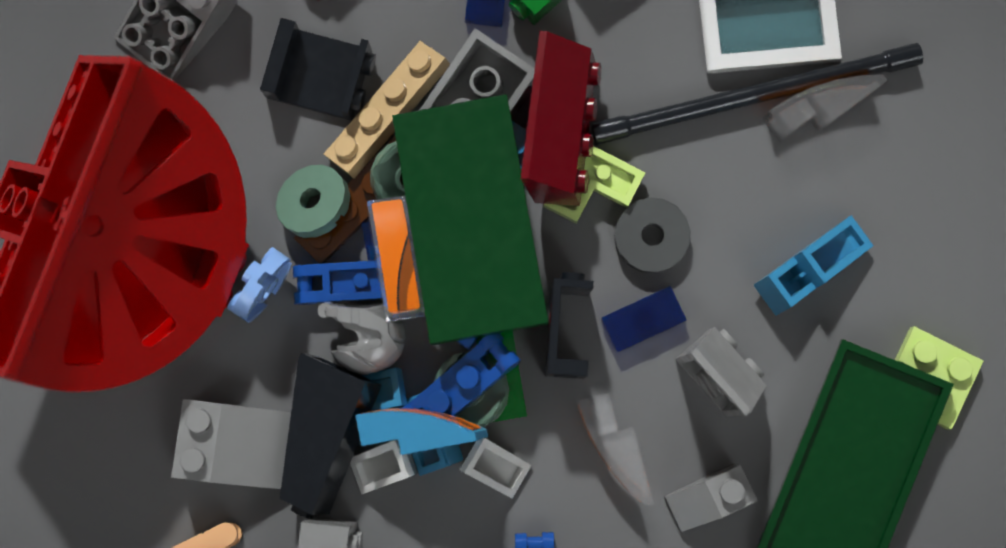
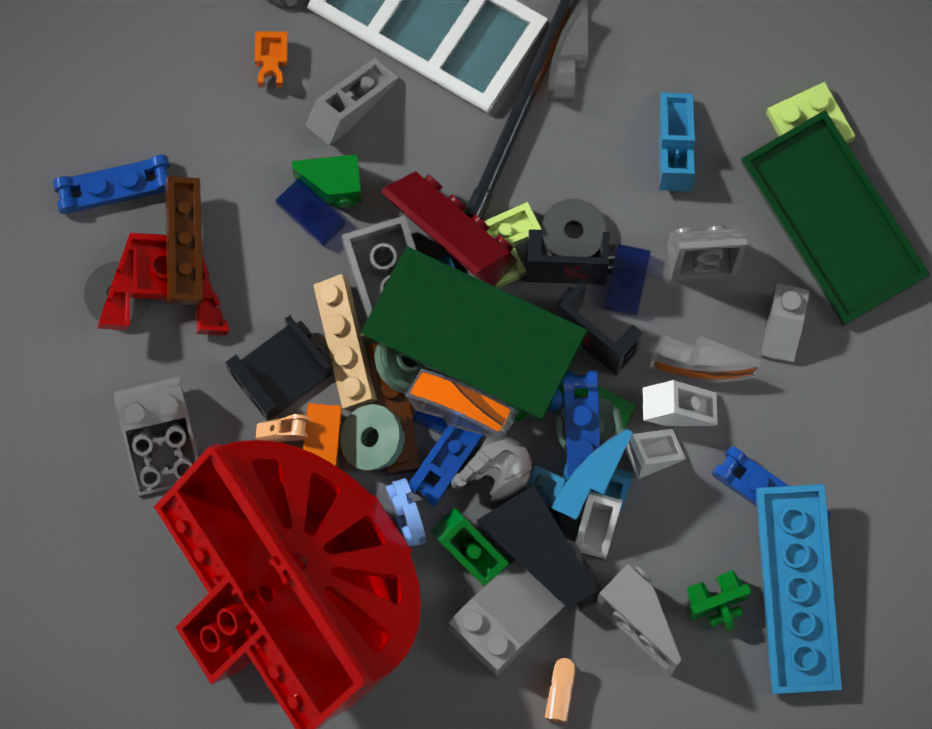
camera: 55 degrees left, 10 degrees down
none -> light nougat bar [255,414,310,442]
none -> orange brick [303,403,342,467]
none -> green slope [430,507,509,587]
none -> black panel [526,229,615,285]
none -> white slope [642,380,718,426]

